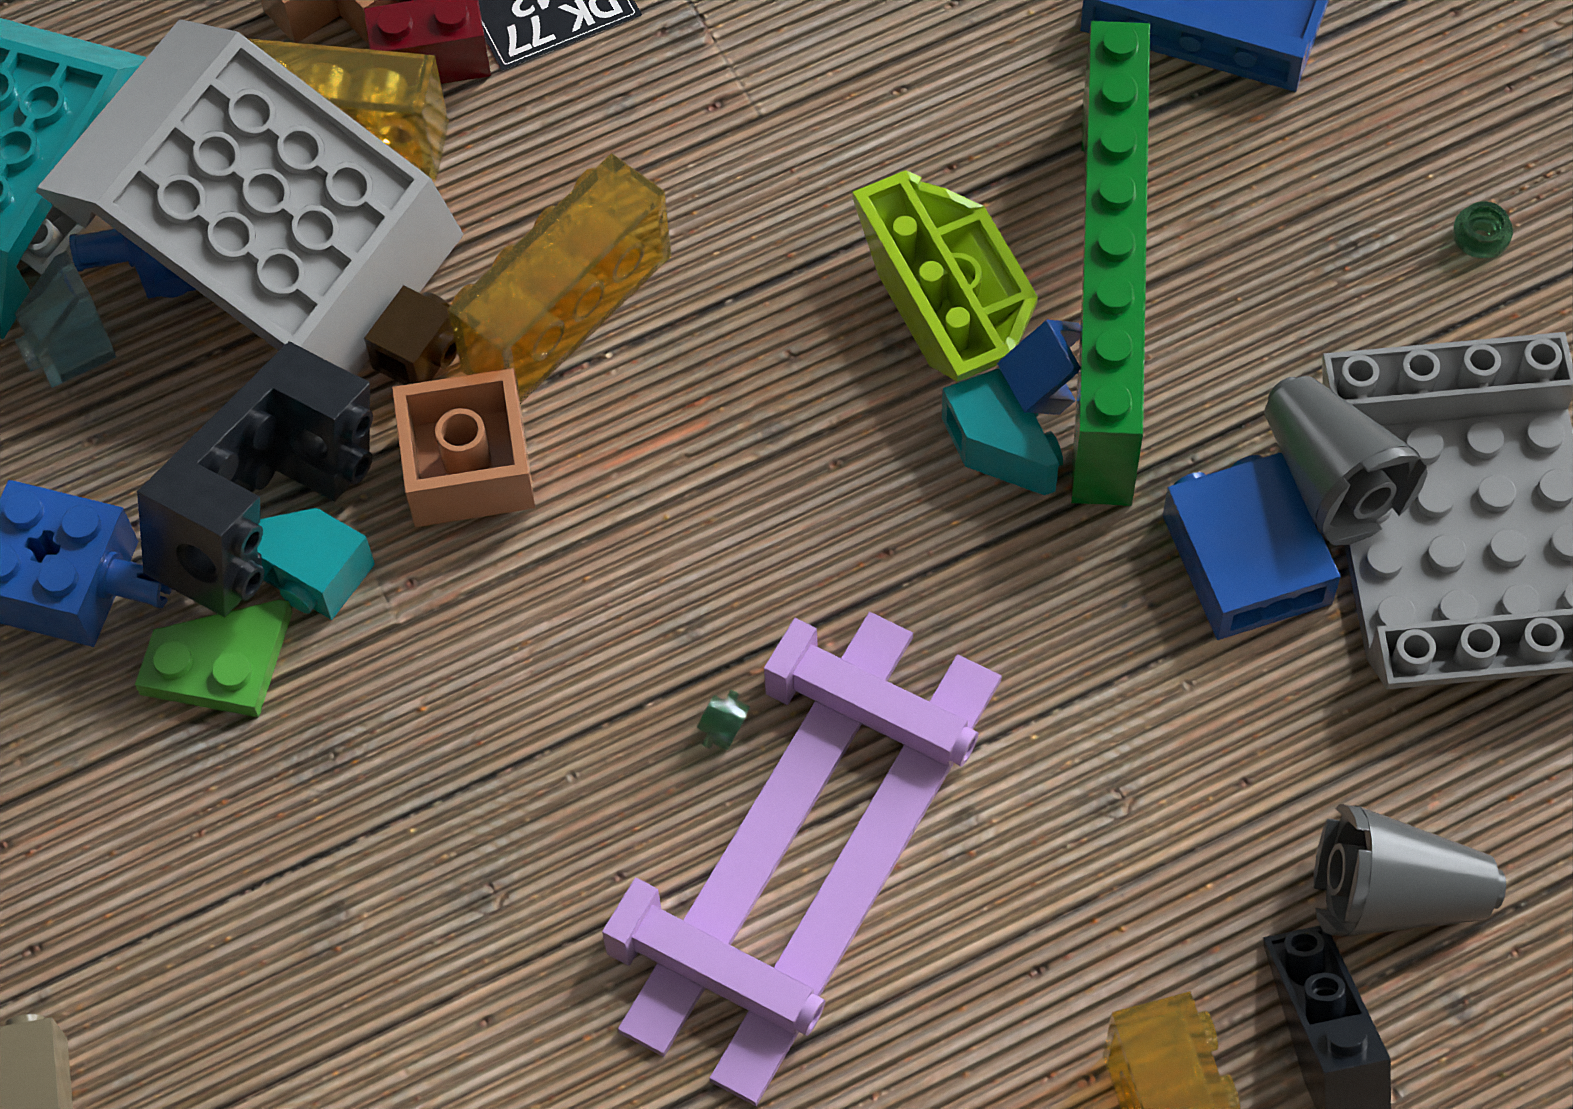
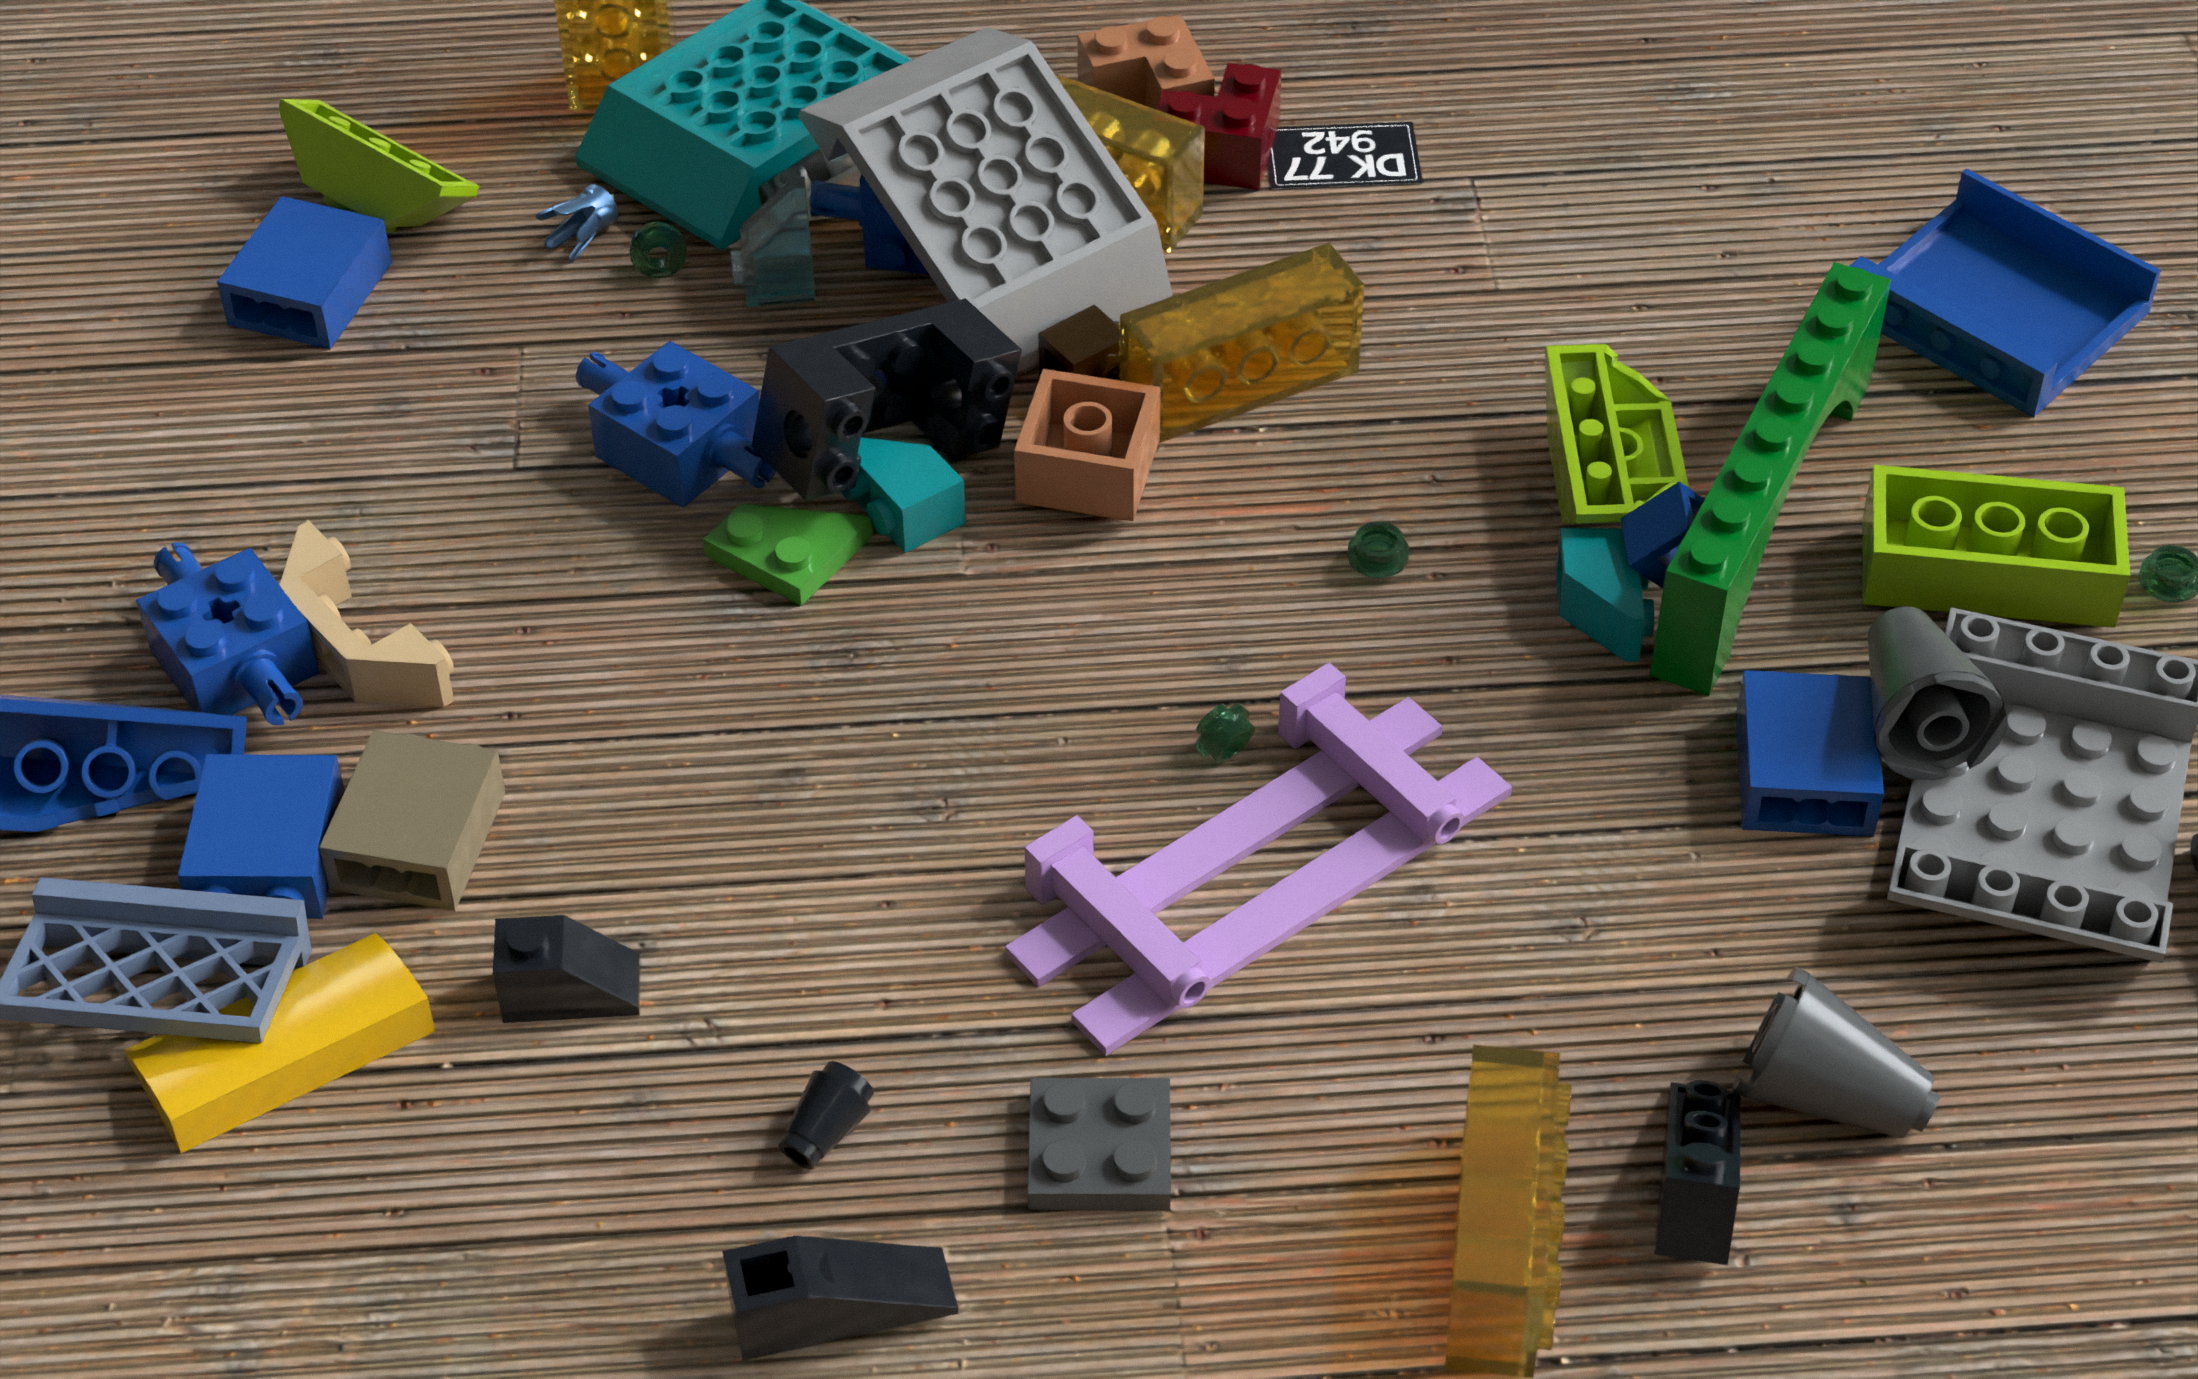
camera: 20 degrees right, 15 degrees down
none -> clear green plate [1348,521,1409,578]
none -> lime brick [1862,464,2130,628]

